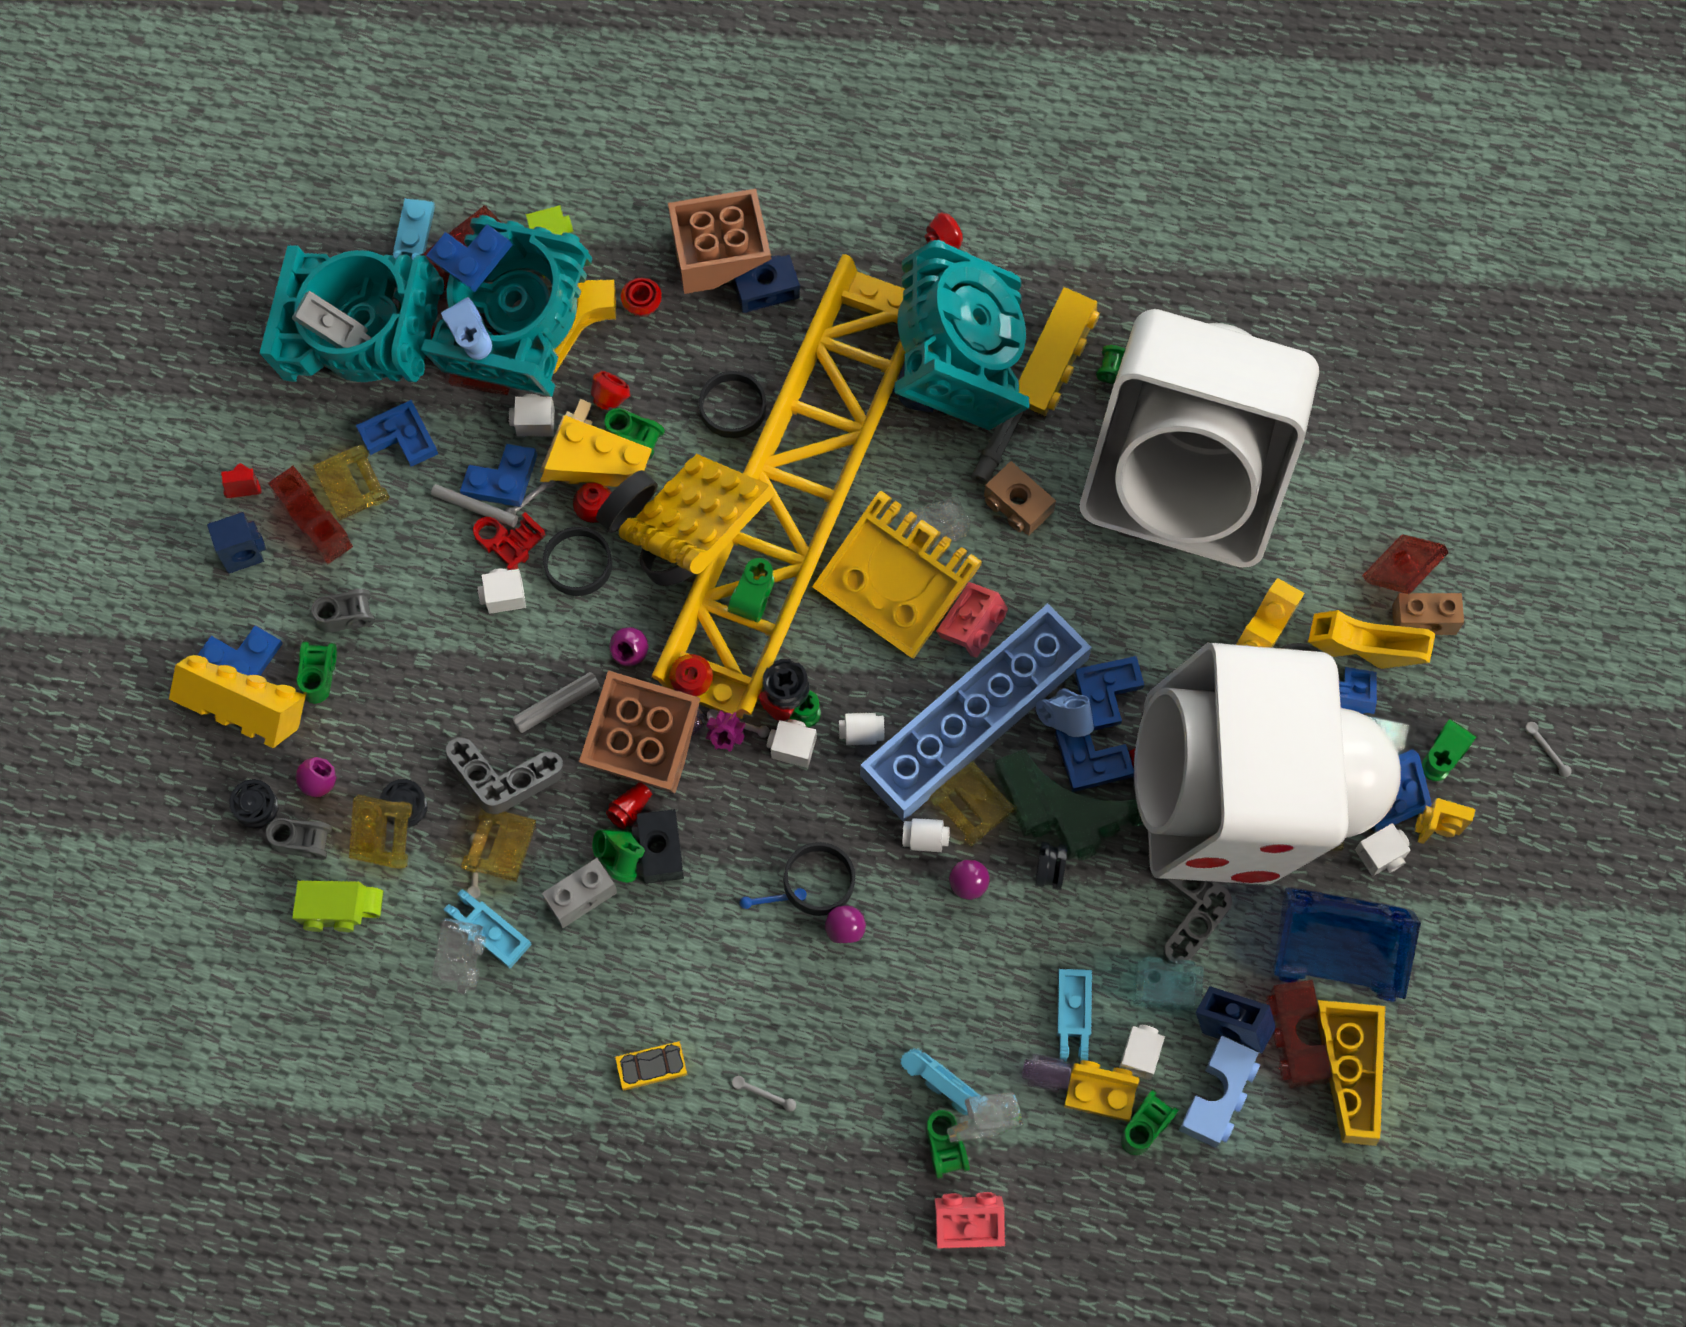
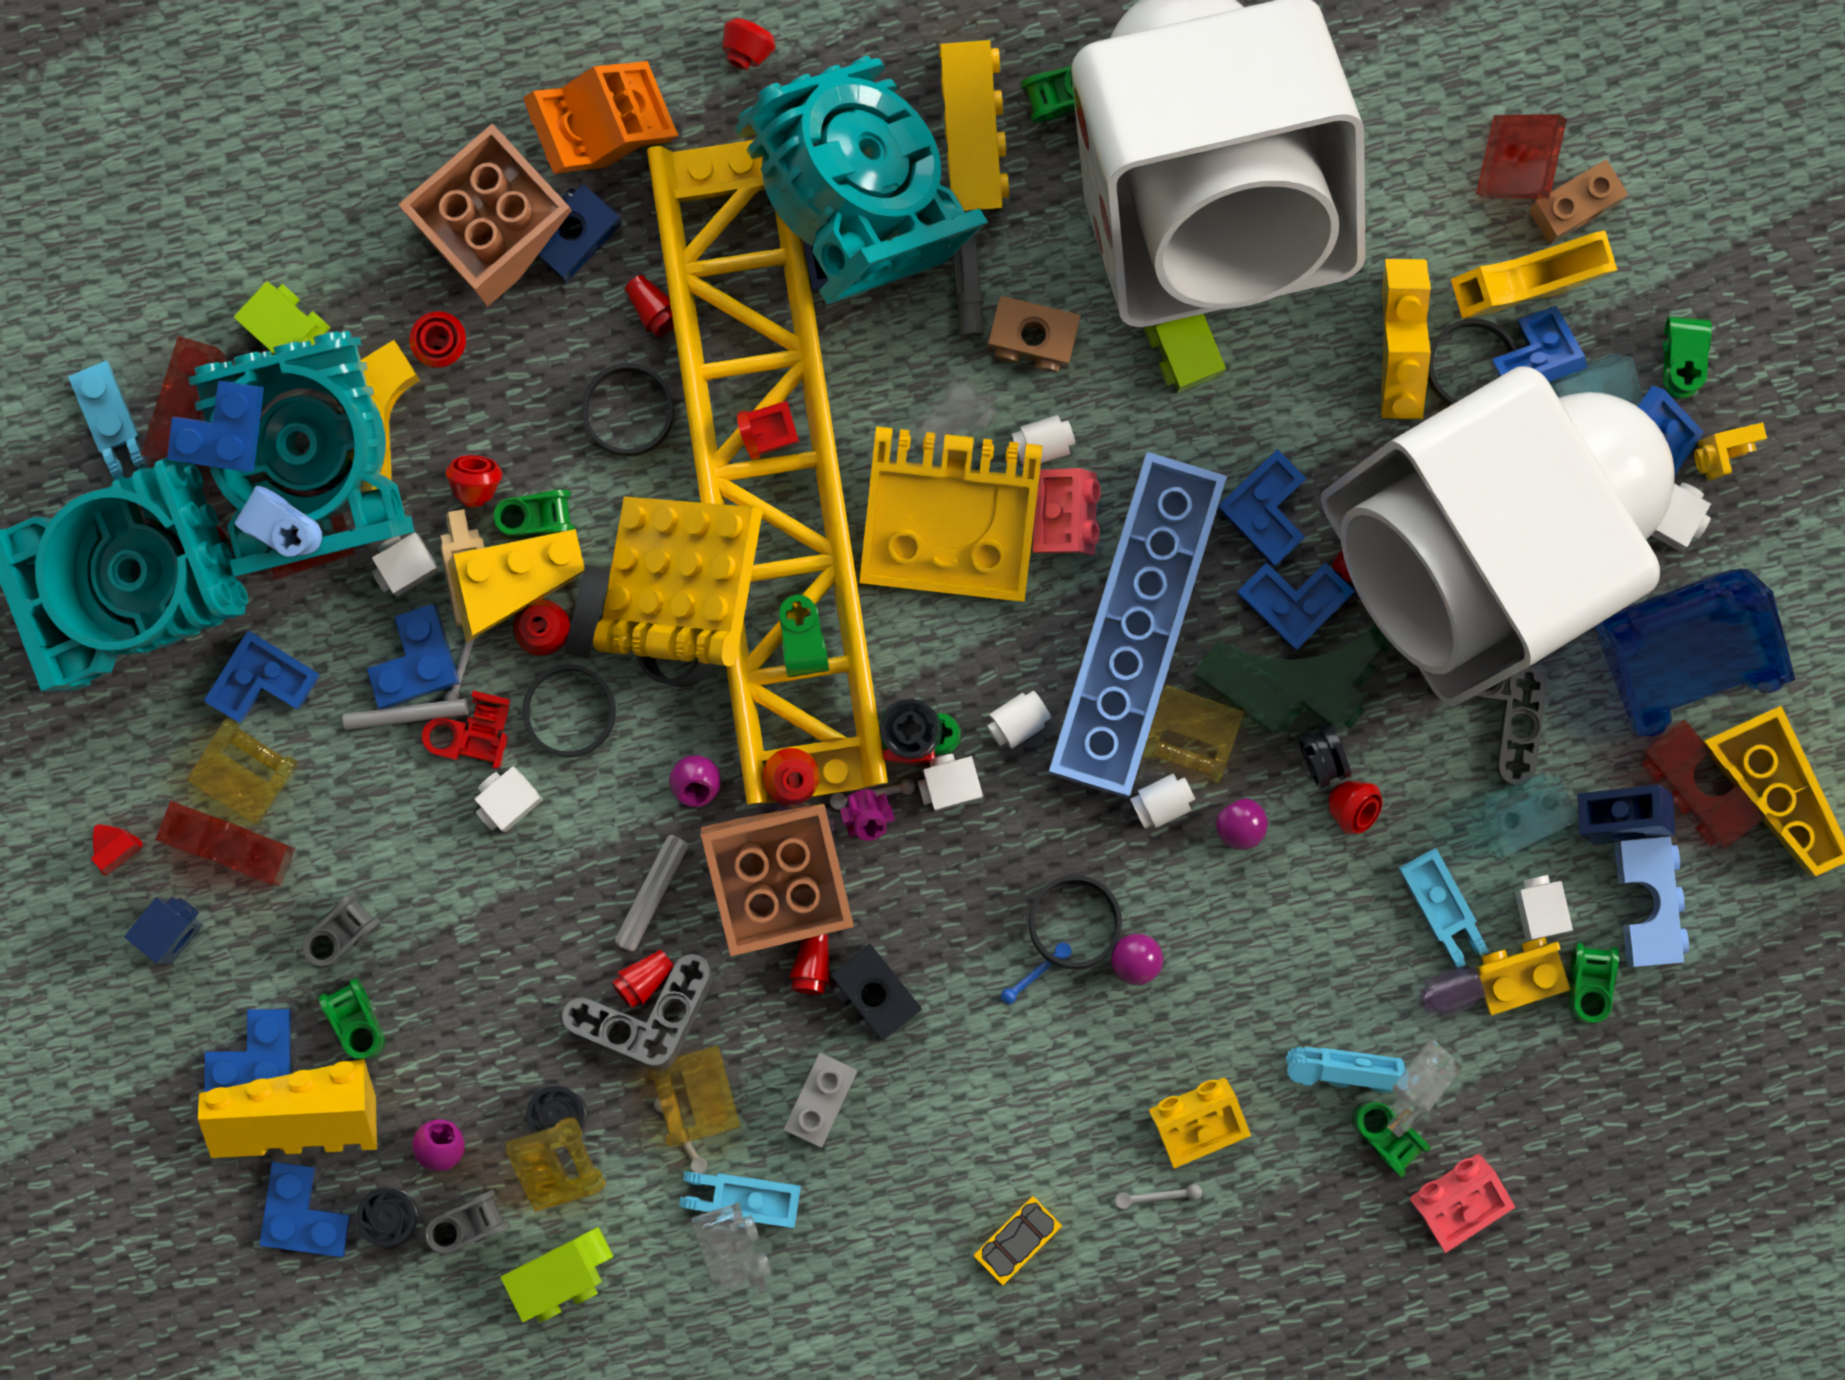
camera: 30 degrees left, 15 degrees up
light grey hinge [291,291,372,348] -> none
green piece [592,830,645,883] -> none
light blue piece [1036,688,1094,737] -> none
light grey hinge [1525,722,1571,777] -> none
none -> blue plate [259,1161,351,1257]
none -> orange bracket [523,61,678,174]
none -> red cone [611,949,674,1009]
none -> red cone [624,275,674,337]
none -> red tile [737,401,799,461]
none -> white brick [1011,415,1075,465]
none -> lime hinge [1143,314,1226,393]
none -> yellow bracket [1149,1078,1251,1168]
none -> red cone [1328,780,1383,835]

